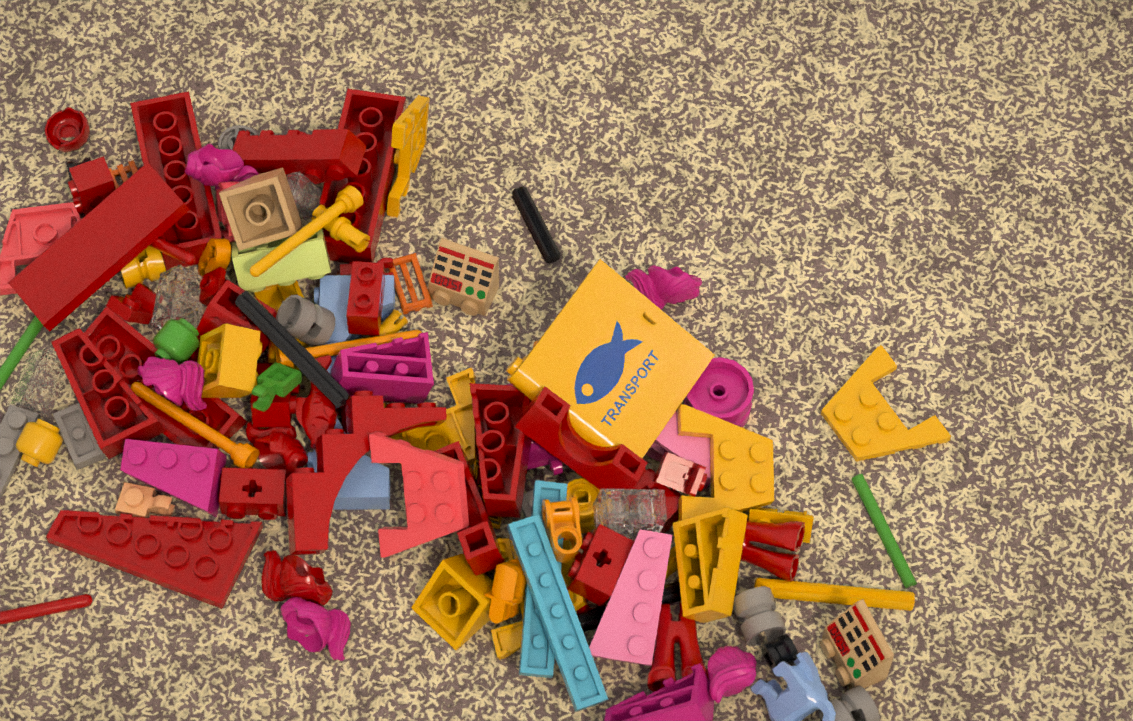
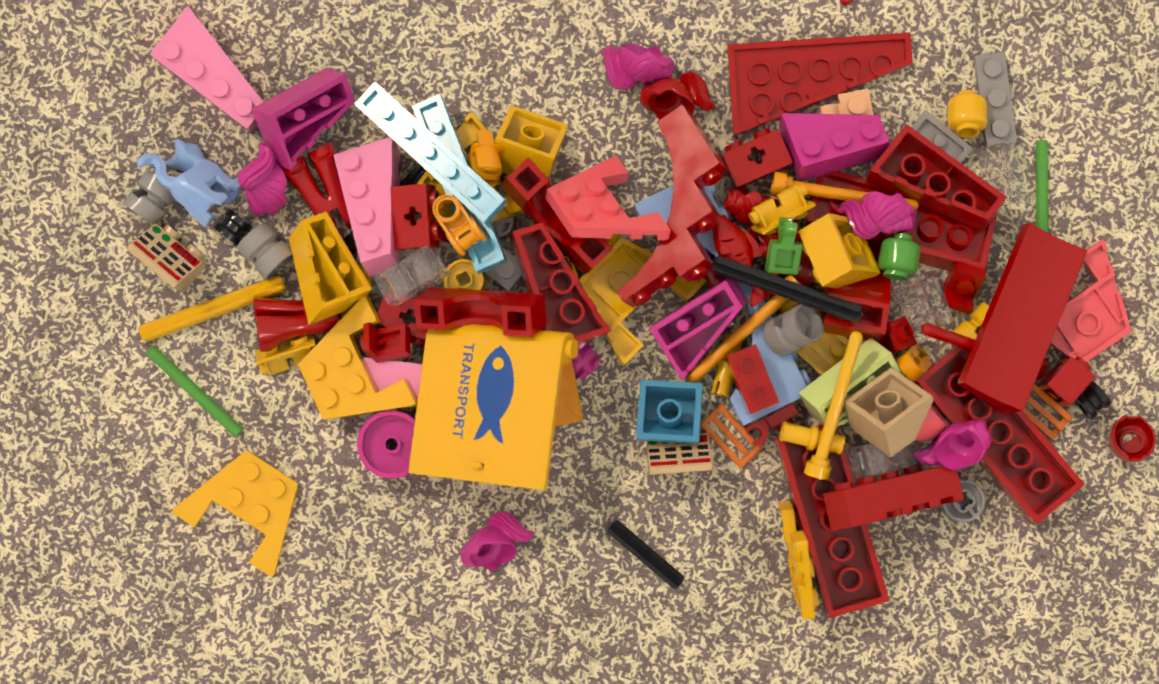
camera: 155 degrees right, 25 degrees up
none -> dark azure slope [636,380,703,444]
none -> yellow hinge [748,184,816,235]

